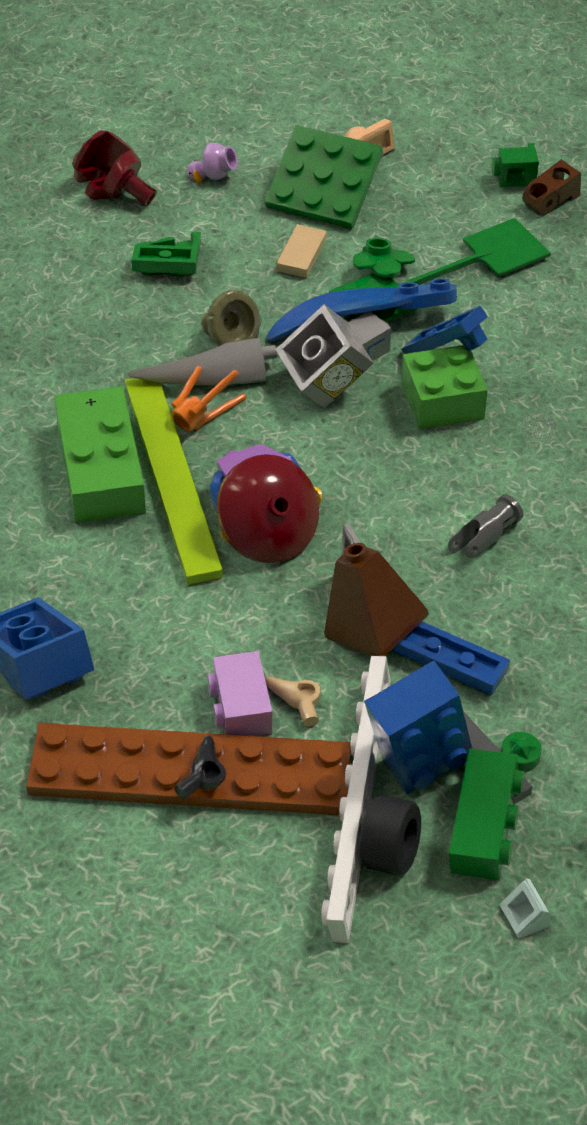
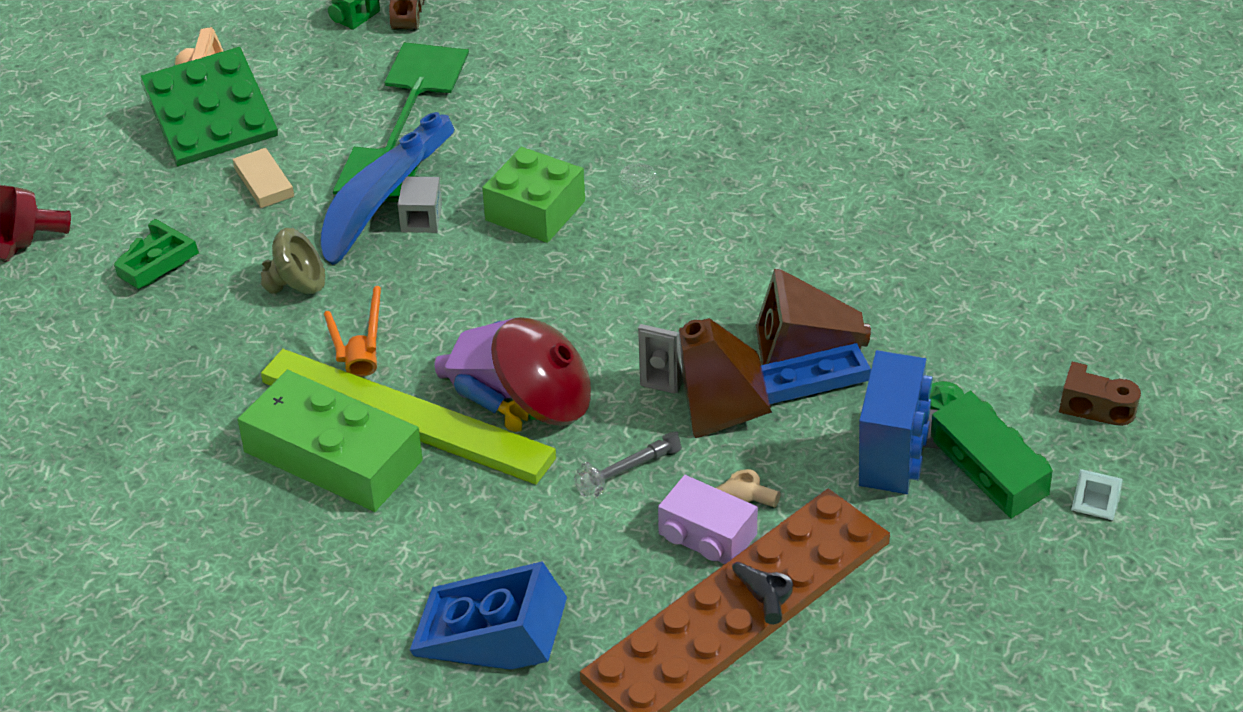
camera: 45 degrees left, 5 degrees down
light grey piece [128,338,277,385] -> none
lavender animal [187,143,238,183] -> none
light grey brick [275,304,374,408] -> none
white plate [321,656,391,943] -> none
green plate [352,238,415,278] -> none
black tyre [359,796,421,875] -> none
blue hinge [401,305,488,354] -> none
dark grey piece [448,494,524,558] -> none
none -> piece [574,432,682,500]
none -> slope [756,269,871,365]

